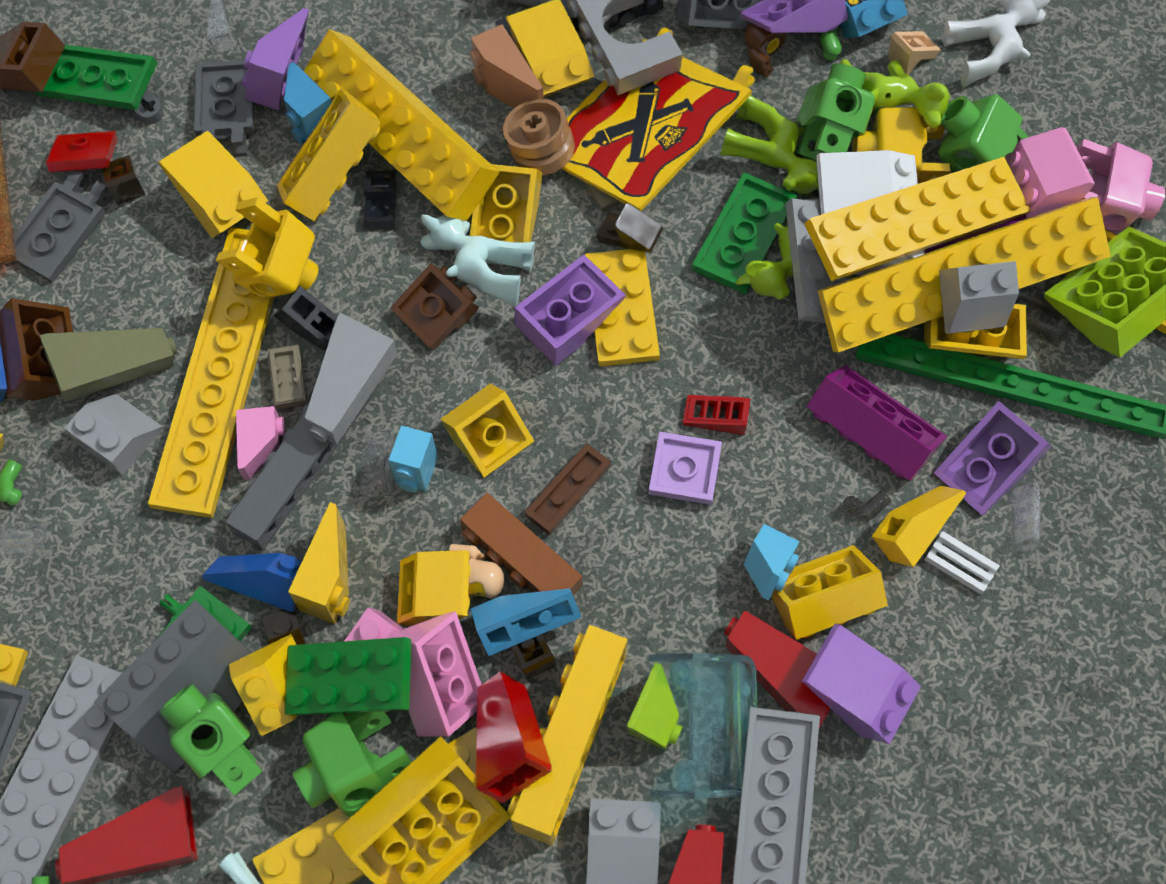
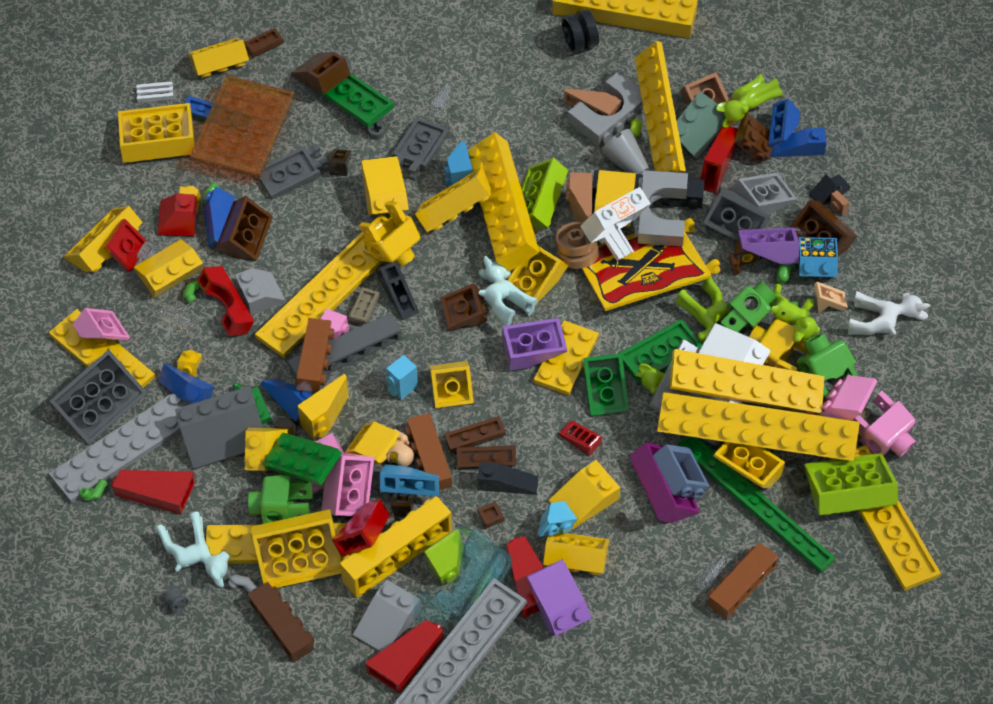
camera: 30 degrees right, 10 degrees down
olive slope [40,328,177,402] -> none
red plate [46,131,118,172] -> none
bright green piece [159,683,262,796] -> none
medium lavender slope [242,8,309,111] -> none
light grey slope [305,313,398,445] -> none
black slope [363,170,396,230] -> none
slope [596,203,663,253] -> none
lavender plate [648,431,722,505] -> none
yellow slope [871,486,966,567] -> none
white tile [924,531,1000,595] -> none
medium lavender slope [934,401,1052,516] -> none
light grey slope [939,261,1019,334] -> none
none -> blue slope [158,363,215,404]
none -> yellow bracket [177,350,202,377]
none -> red arch [197,266,254,336]
none -> dark orange brick [296,318,335,392]
none -> reddish brown plate [457,445,516,467]
none -> black slope [477,462,538,495]
none -> reddish brown plate [478,501,504,528]
none -> lime slope [521,157,568,232]
none -> yellow slope [548,460,620,530]
none -> white piece [580,187,650,261]
none -> green slope [581,353,629,416]
none -> sand blue window [653,444,710,498]
none -> dark orange brick [708,542,779,620]

